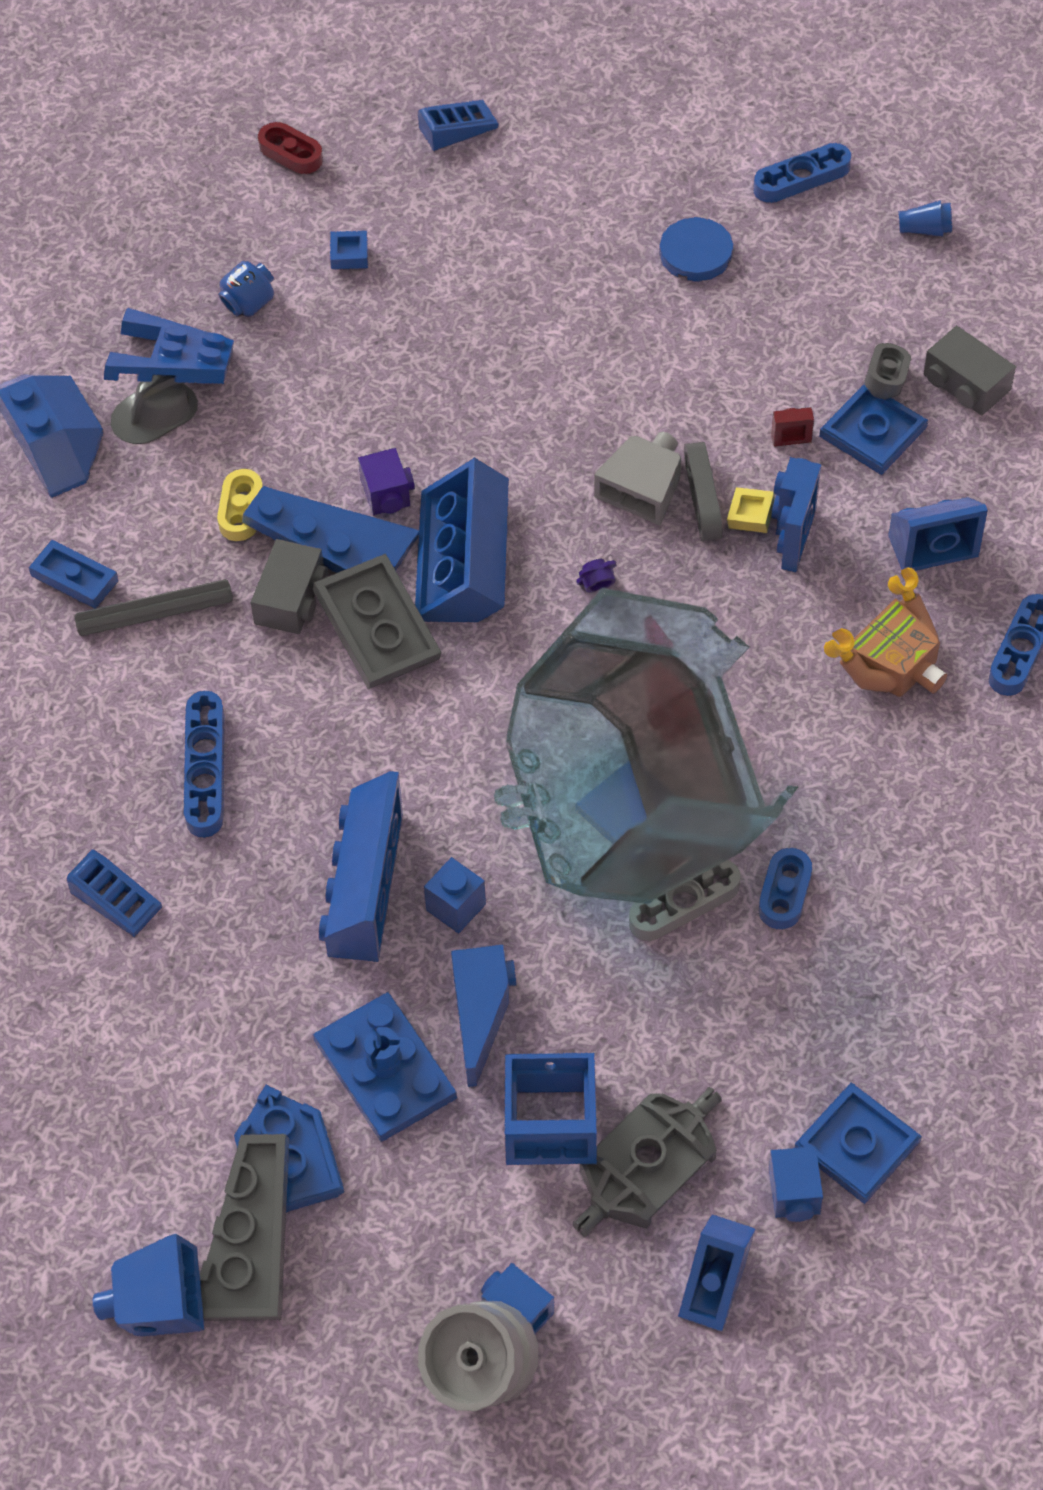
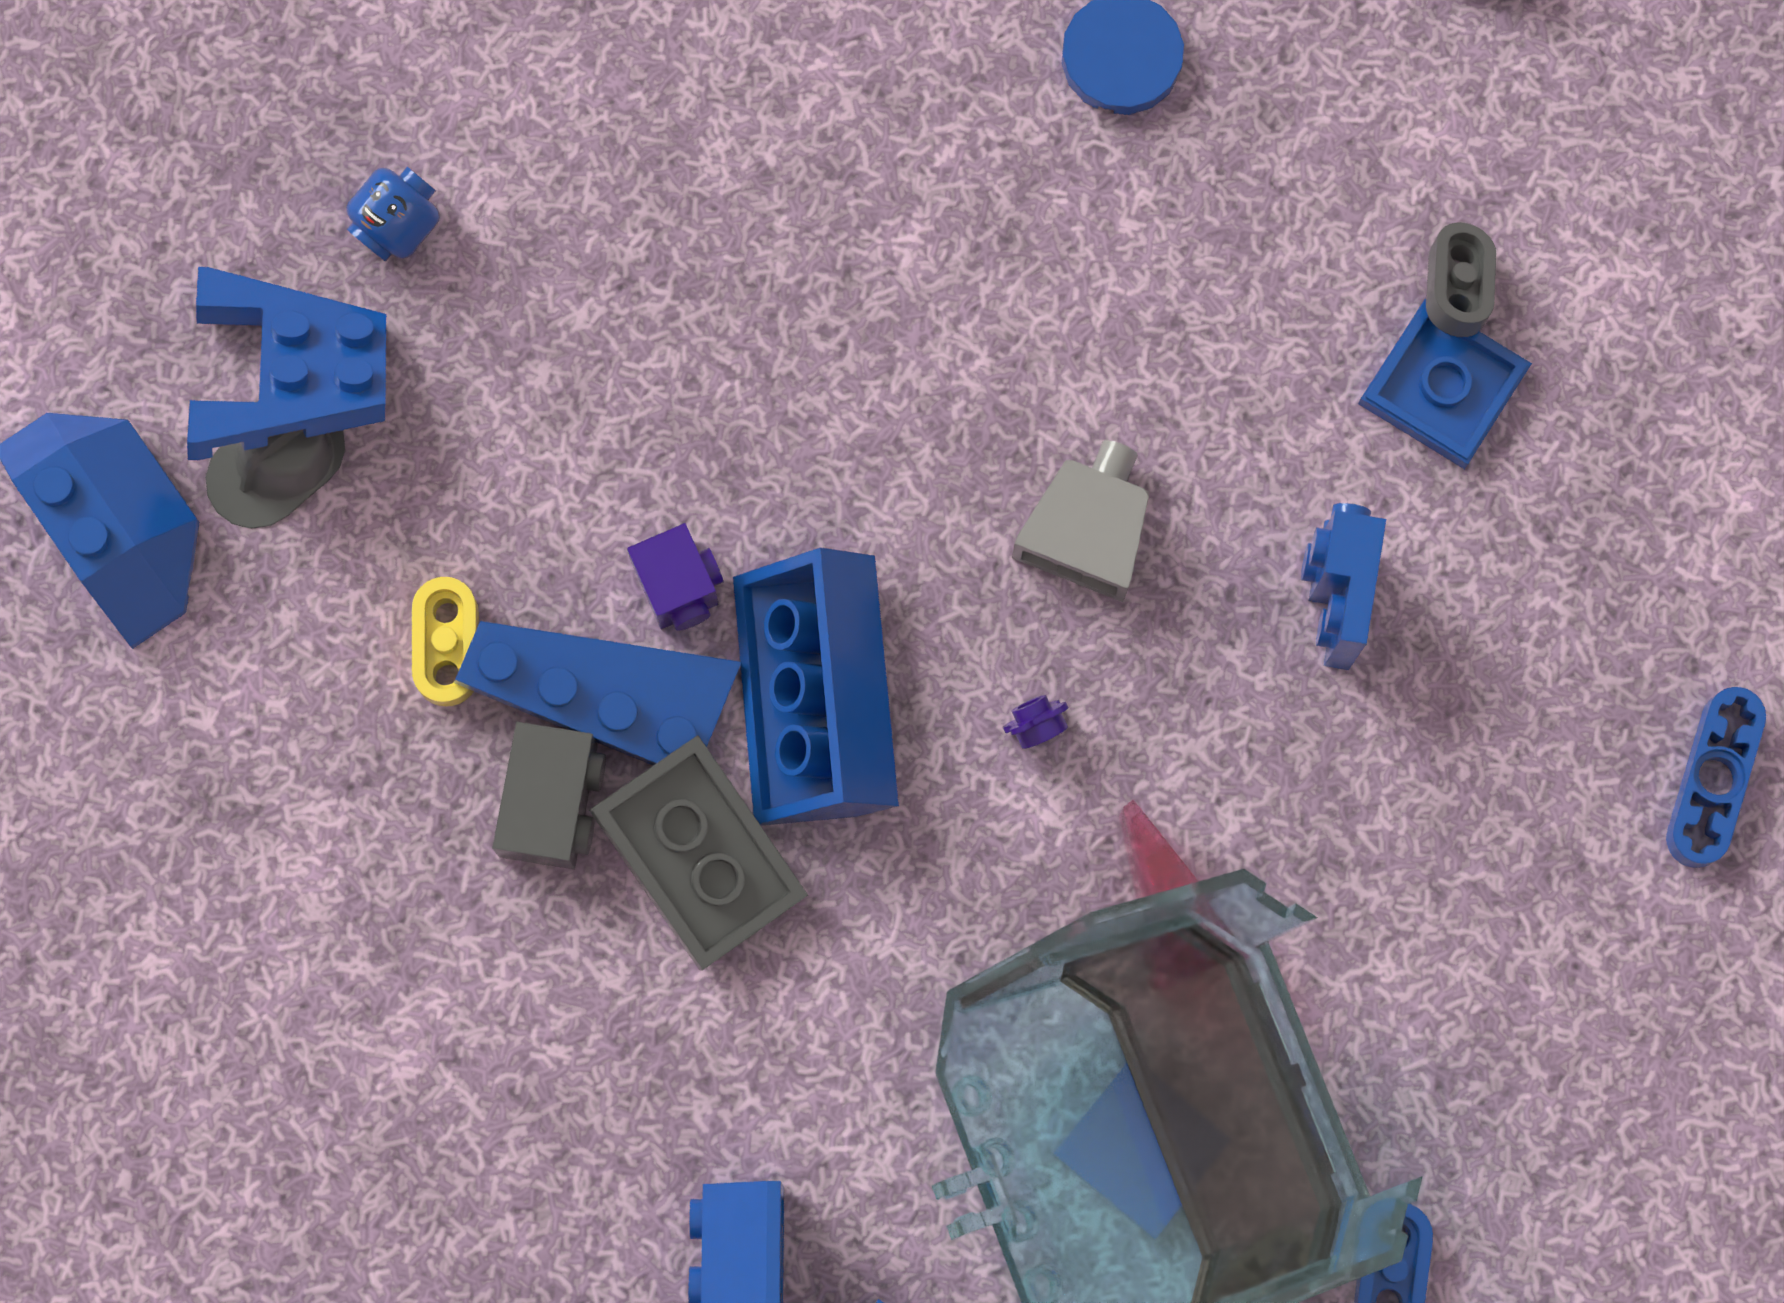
camera: 10 degrees left, 20 degrees up
blue plate [29,540,119,609] -> none
dark grey axle [75,579,233,636] -> none
blue beam [184,690,225,838] -> none
blue plate [330,230,368,270] -> none
dark grey beam [684,441,722,541] -> none
light yellow plate [727,487,775,533] -> none
dark red plate [771,407,814,447] -> none
nougat torso [824,568,947,697] -> none
blue slope [888,497,988,571] -> none
dark grey brick [923,325,1016,416] -> none

